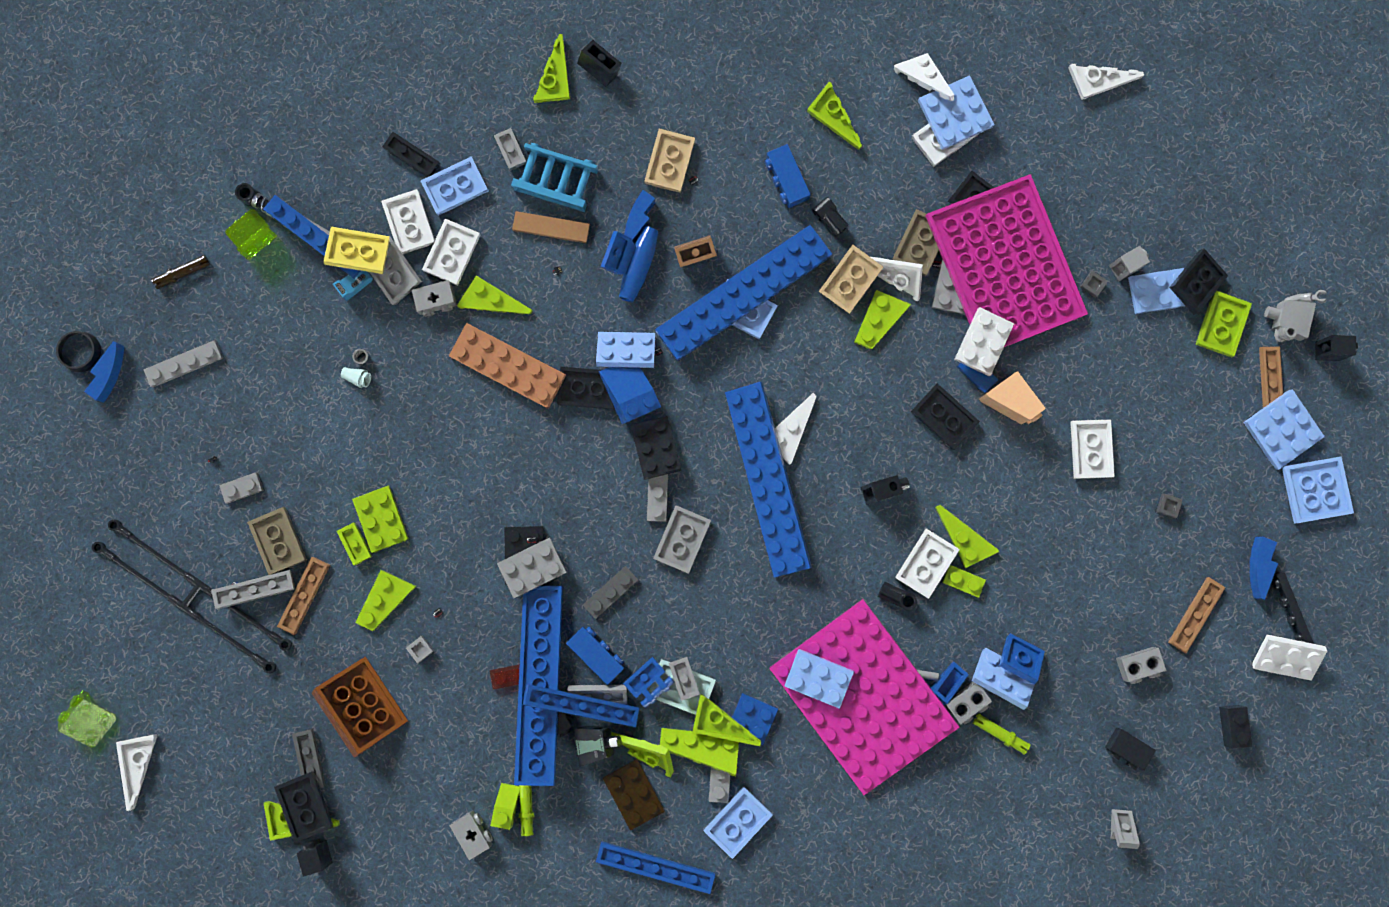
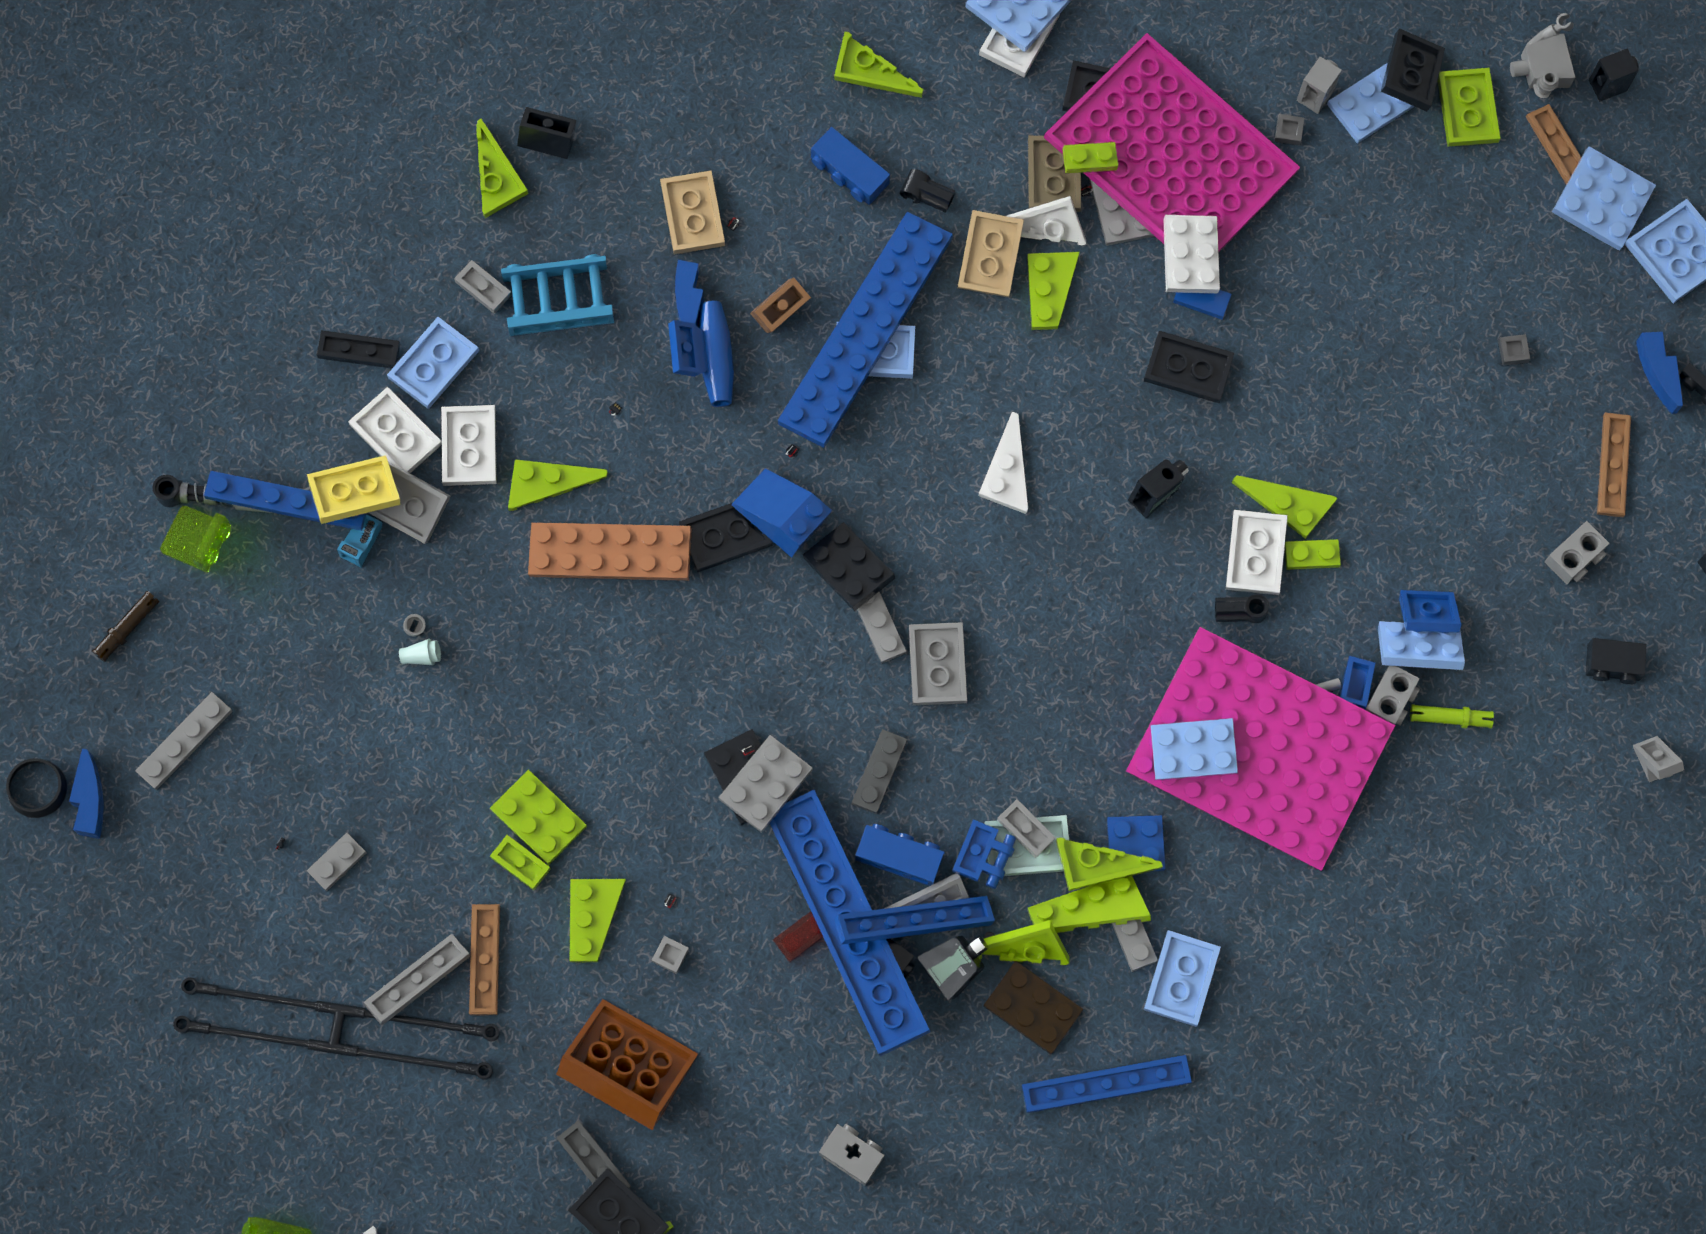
camera: 30 degrees left, 10 degrees down
dark tan plate [247,507,307,575] -> none
light grey brick [412,280,457,317] -> none
lime slope [490,783,520,830] -> none
medium nougat tile [512,211,590,243] -> none
lime pin [519,785,534,836] -> none
light blue plate [596,332,655,368] -> none
blue plate [725,382,812,577] -> none
light nougat slope [979,371,1046,424] -> none
white plate [1071,420,1114,479] -> none
none -> lime plate [1062,142,1118,173]

